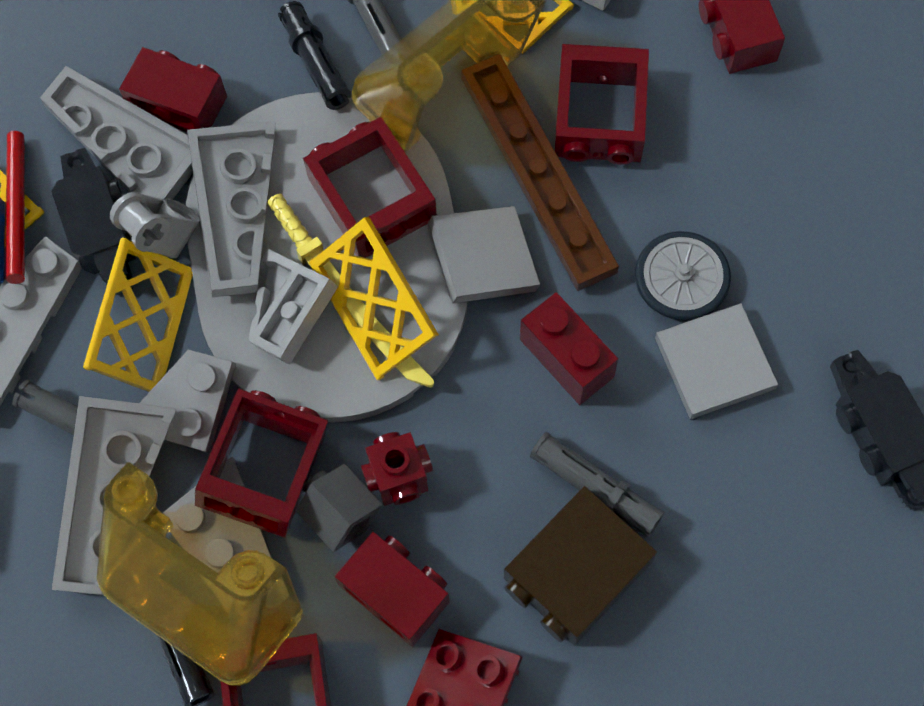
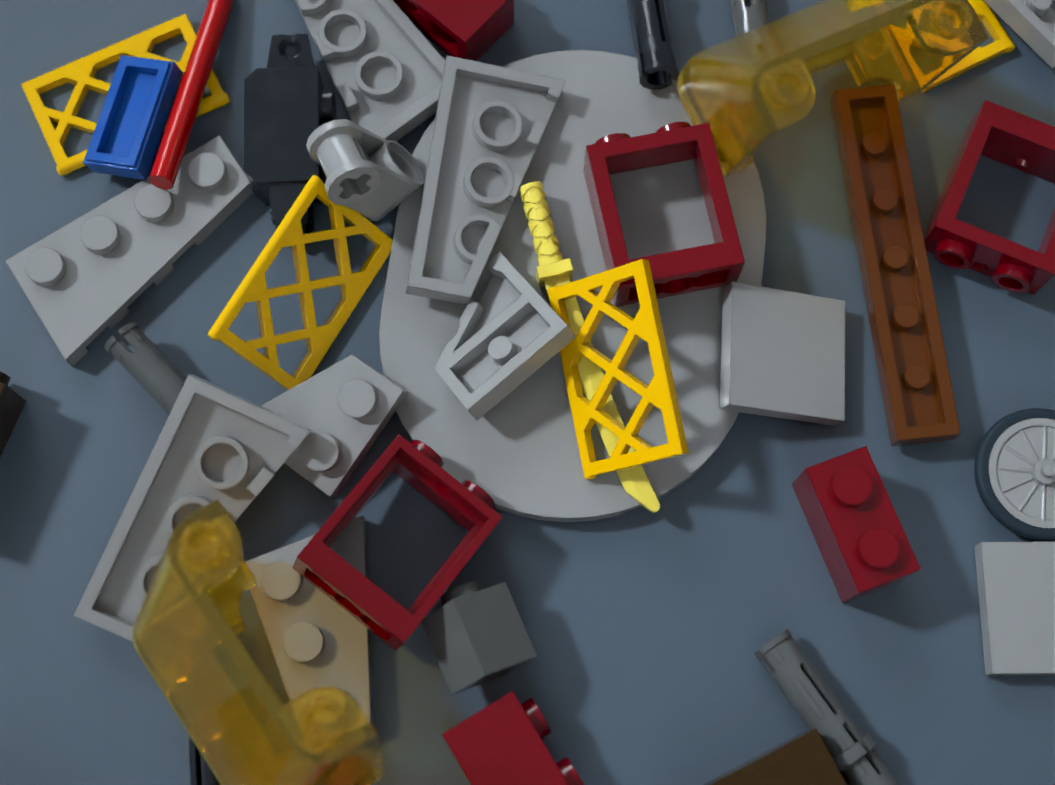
camera: 15 degrees right, 5 degrees up
dark red brick [361,432,433,506] -> none

